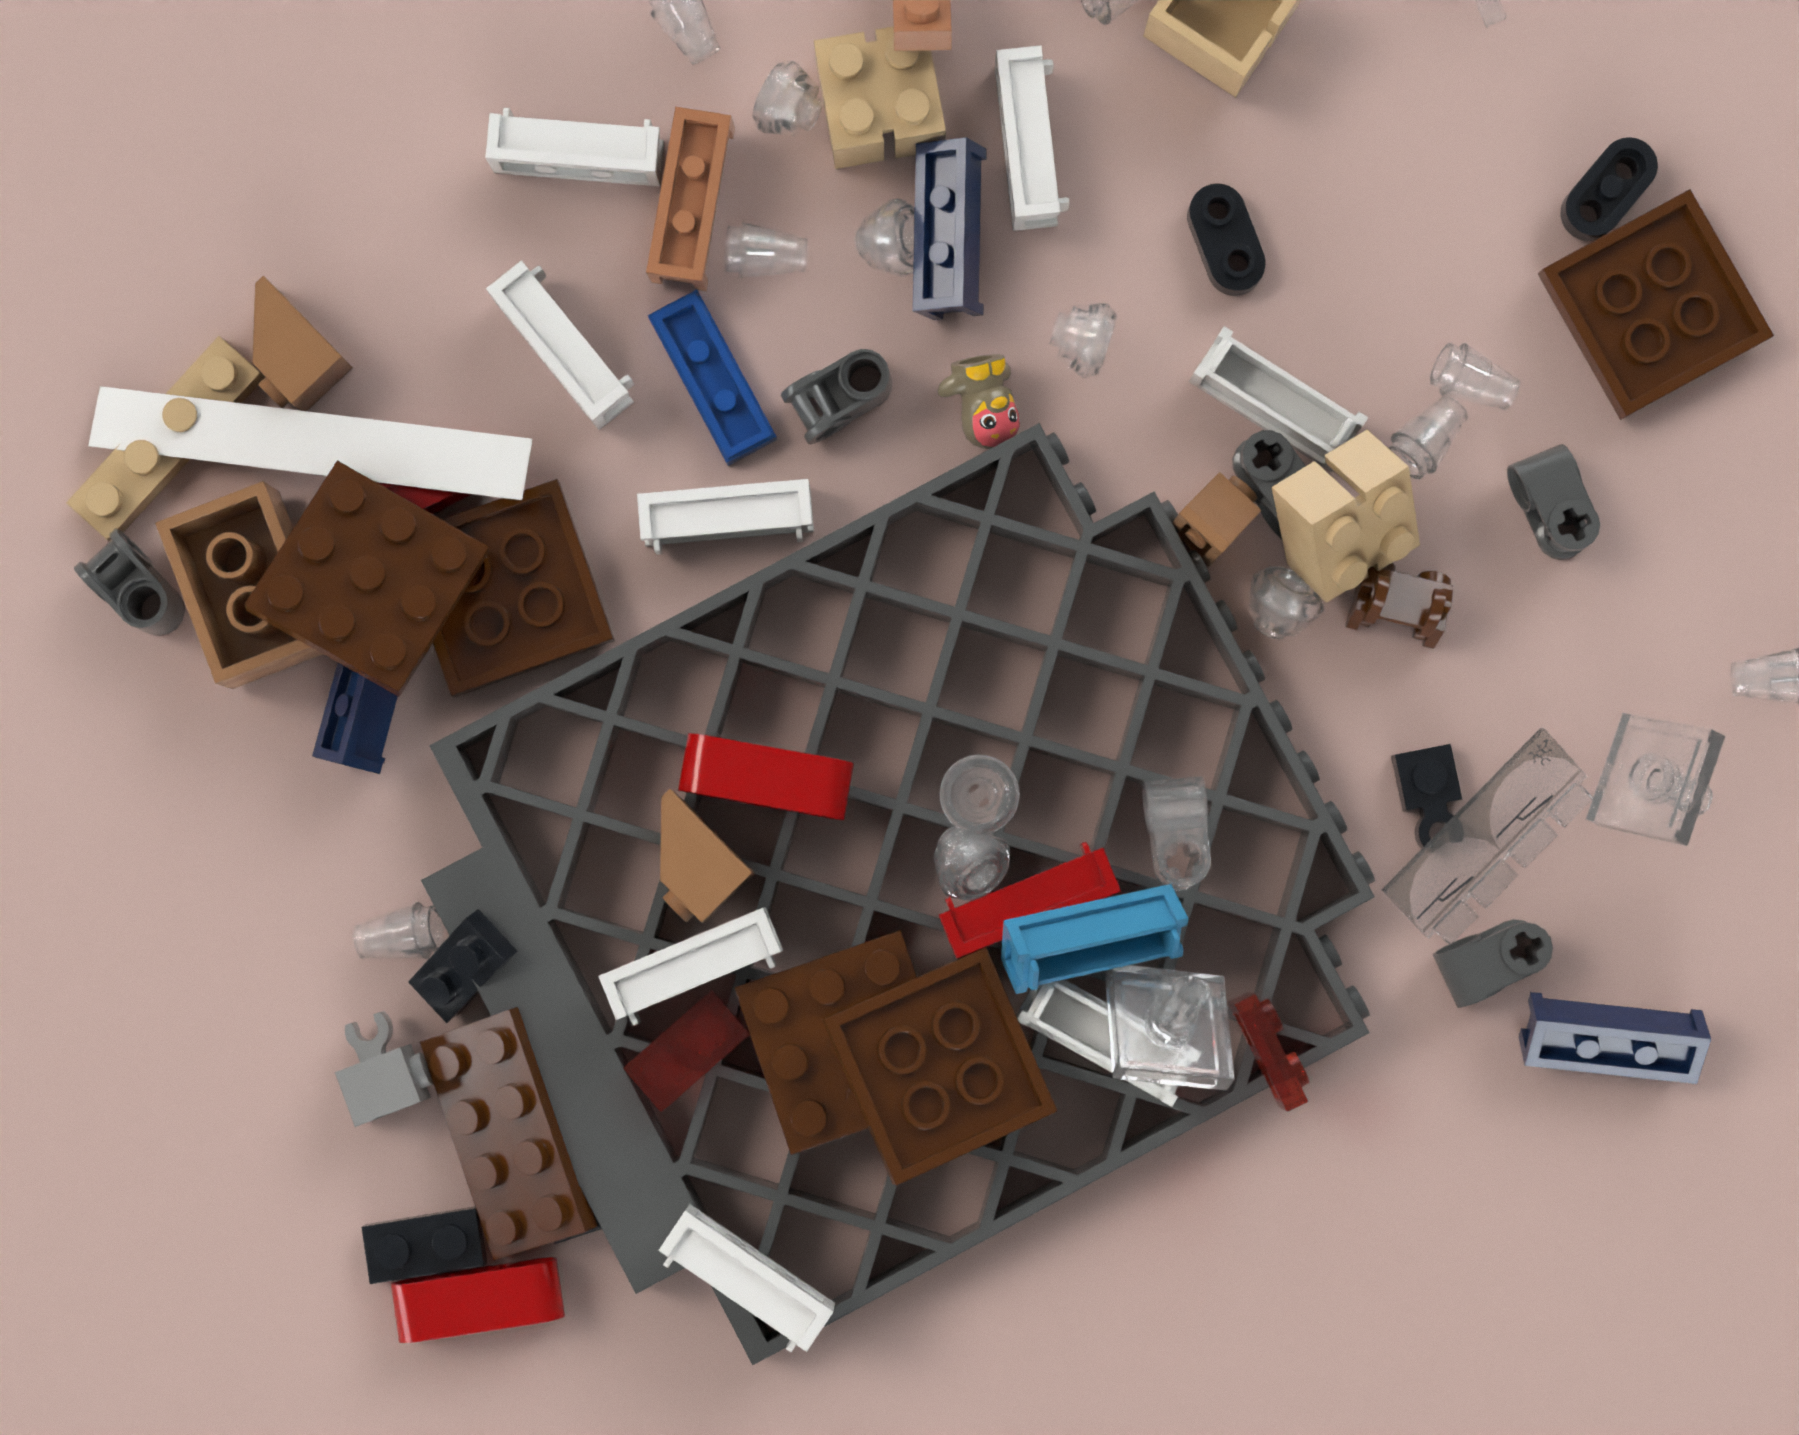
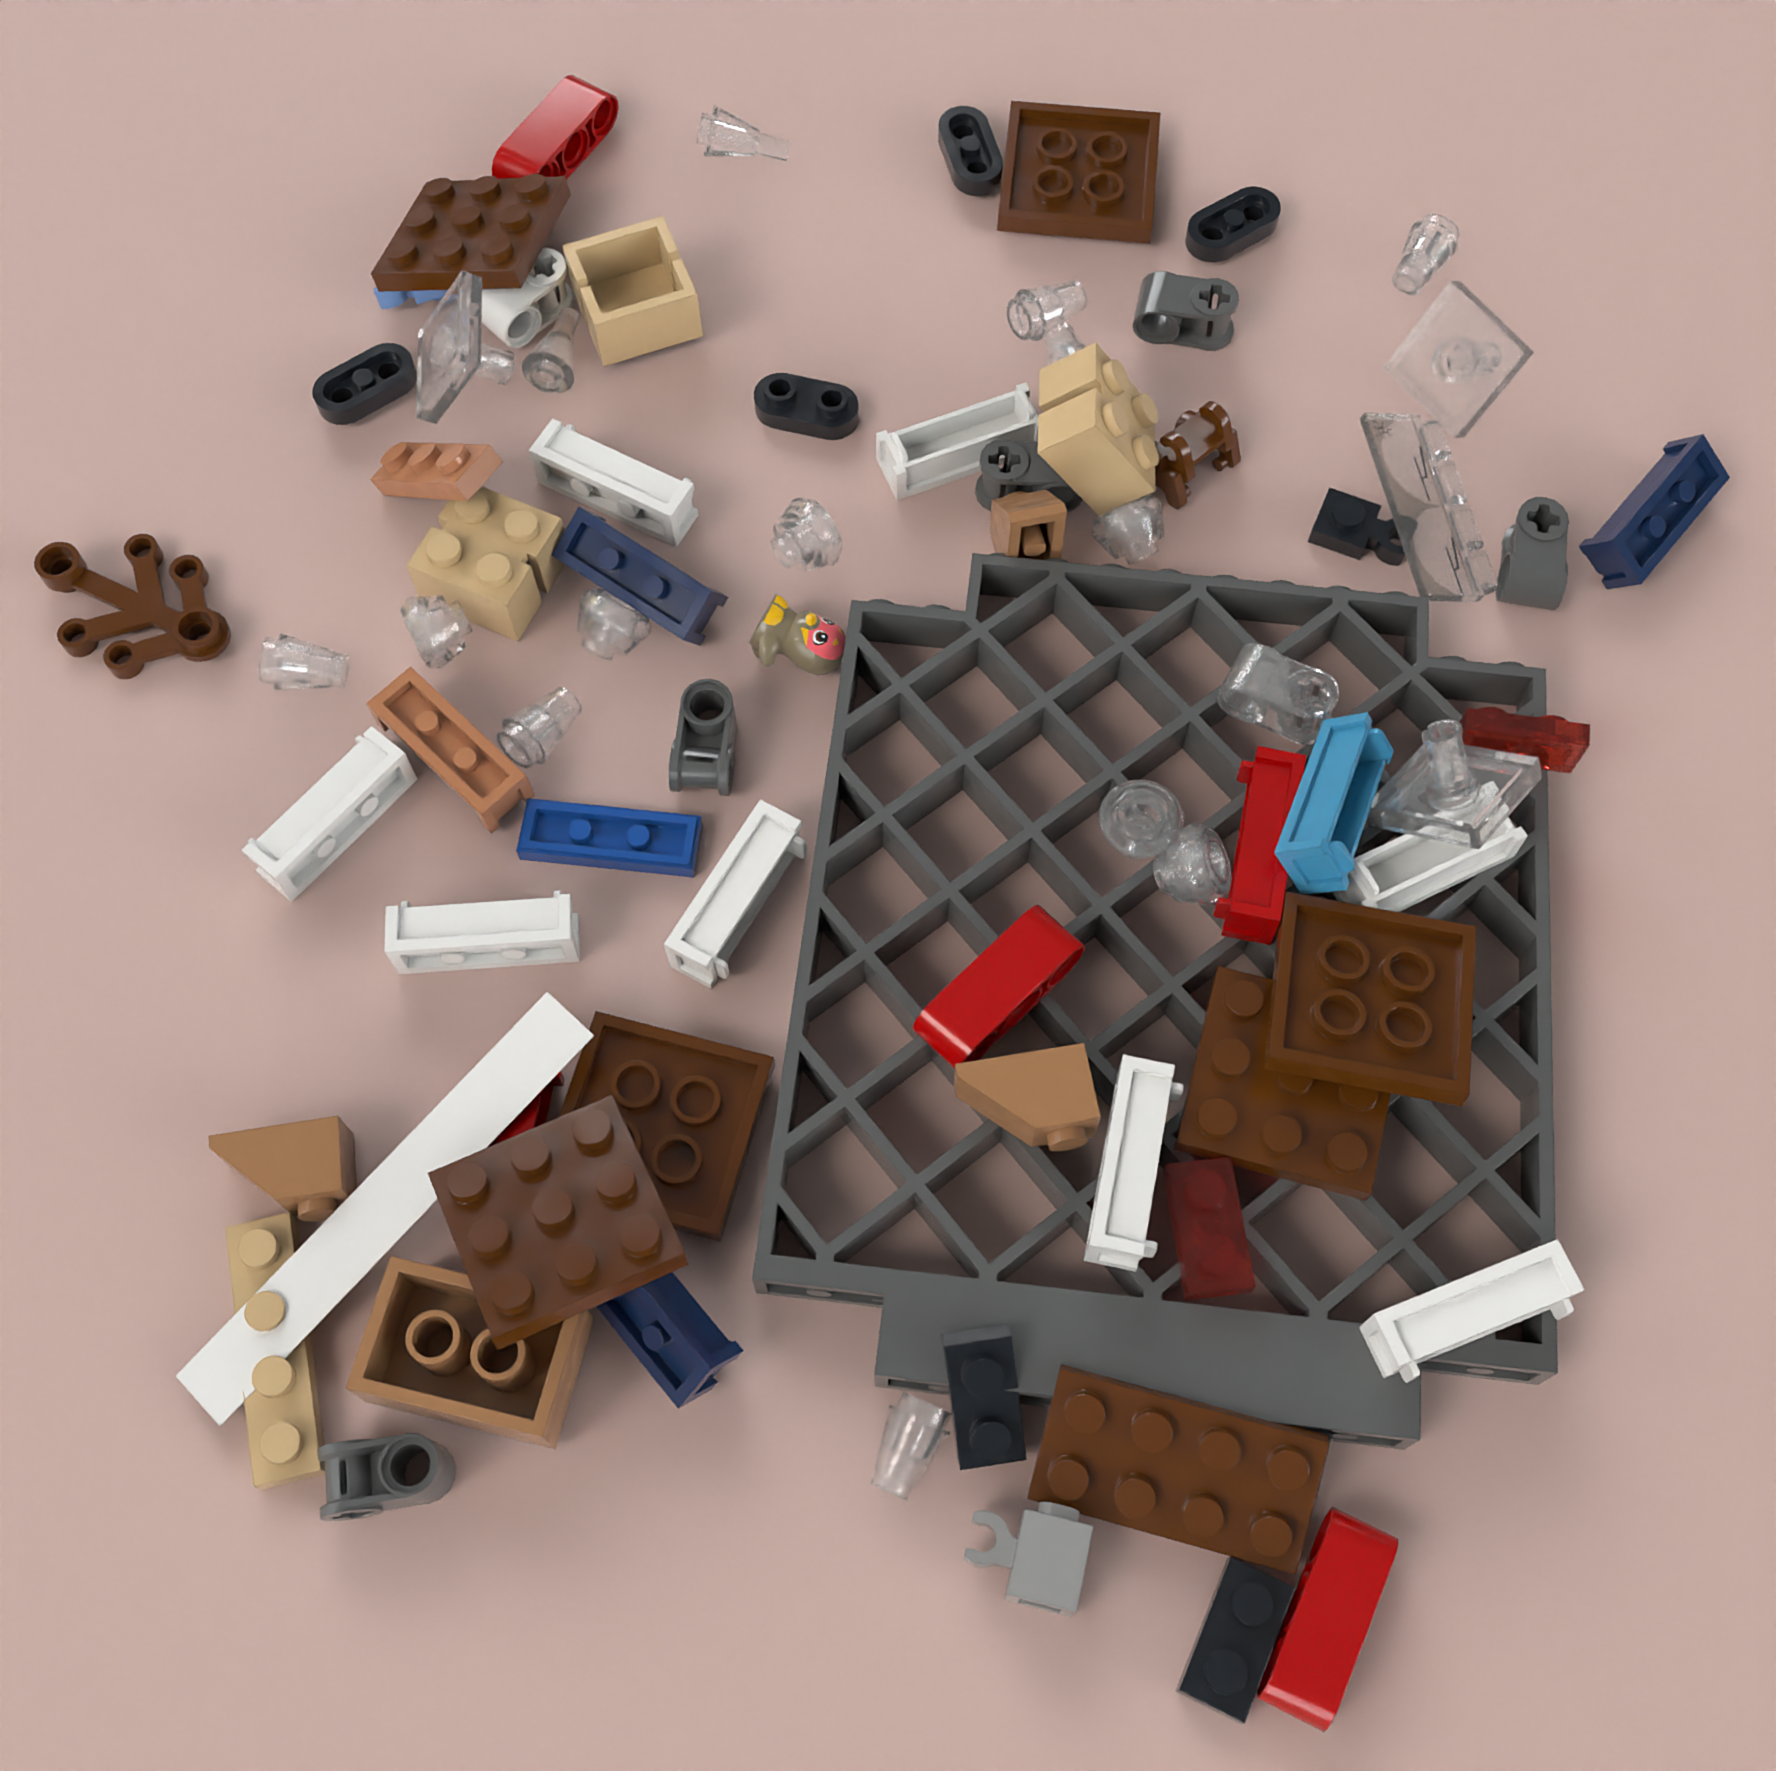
camera: 55 degrees left, 20 degrees down
none -> black plate [1185,186,1281,263]

